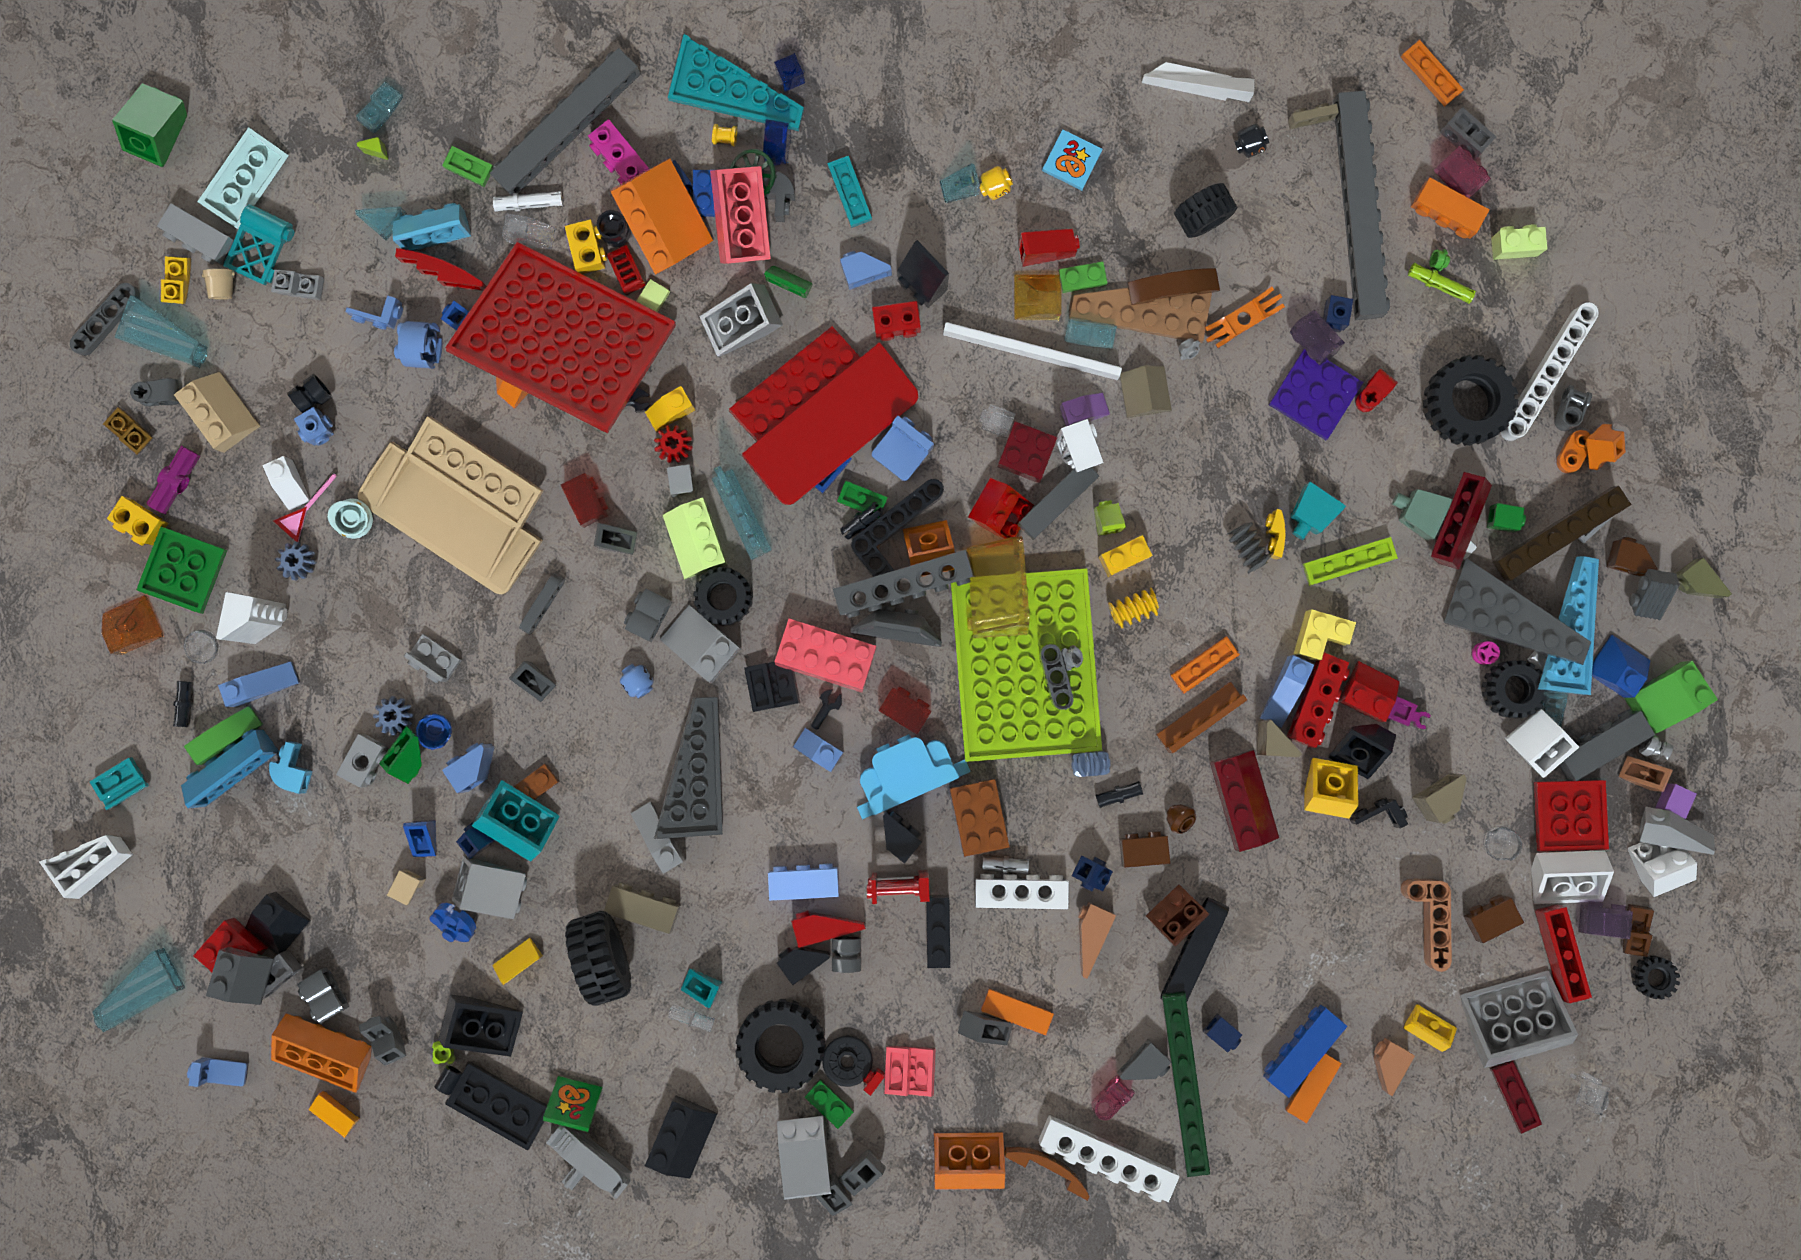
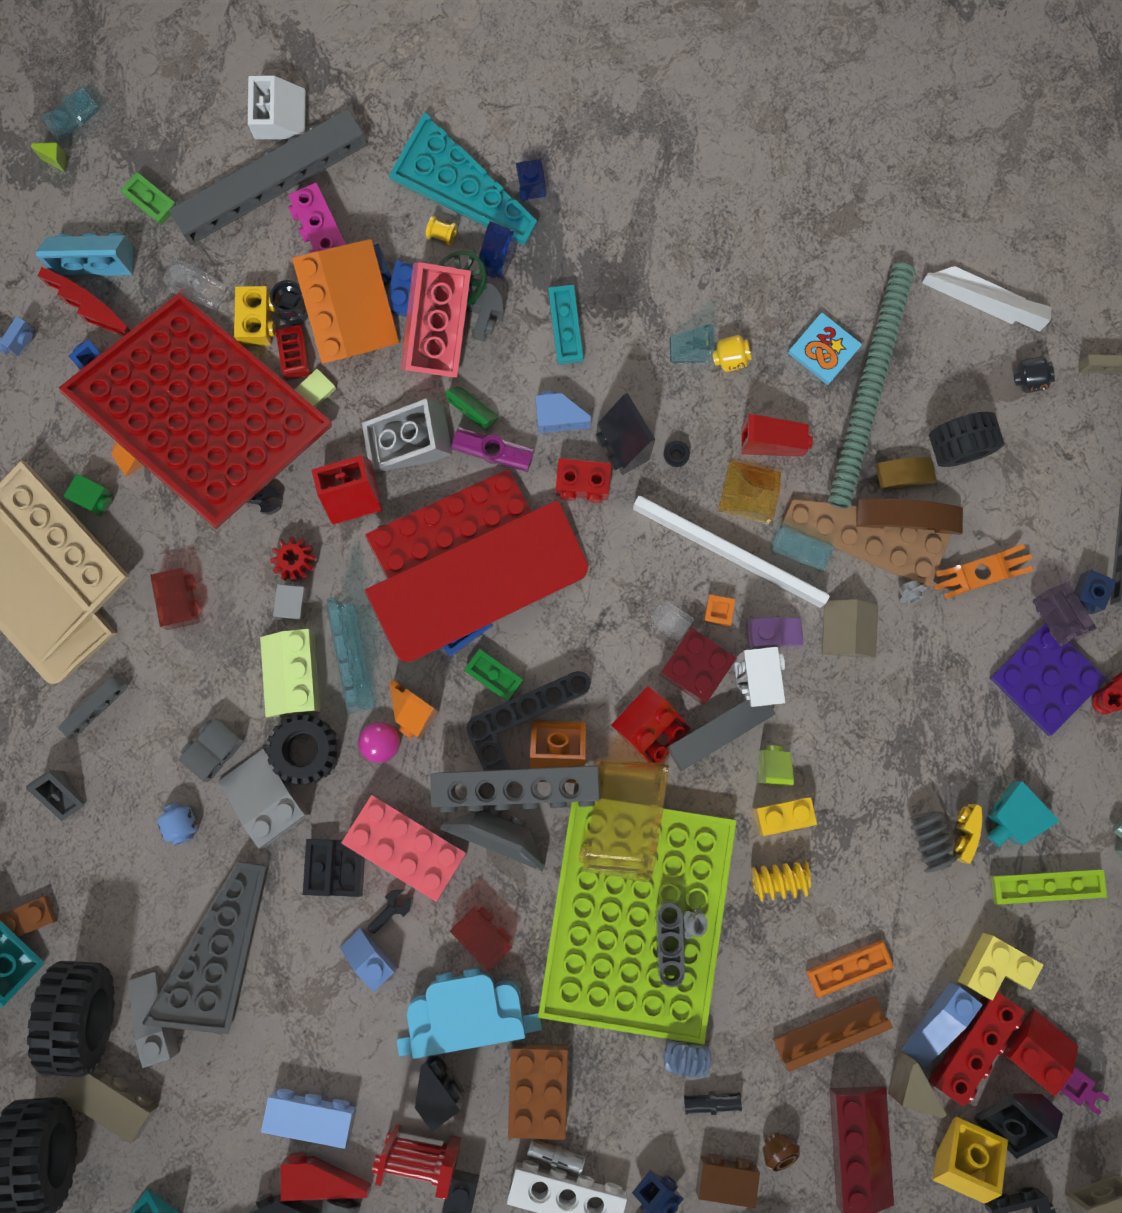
camera: 10 degrees right, 5 degrees down
clear light blue slope [355,207,407,241] -> none
medium blue brick [394,321,442,369] -> none
white pin [493,191,563,212] -> none
dark grey slope [594,523,637,555] -> none
yellow slope [645,386,695,432] -> none
black pin [840,502,883,540] -> none
medium blue bracket [872,416,934,481] -> none
bright green plate [1058,262,1107,293] -> none
none -> black tyre [27,961,115,1077]
none -> green brick [63,474,113,516]
none -> white slope [248,76,306,140]
none -> red slope [311,455,383,525]
none -> dark pink hair [357,722,400,763]
none -> orange slope [389,679,439,739]
none -> magenta piece [452,427,534,472]
none -> black plate [663,441,690,467]
none -> orange plate [704,594,736,627]
none -> sand green piece [828,263,915,508]
none -> pearl gold slope [875,457,937,490]

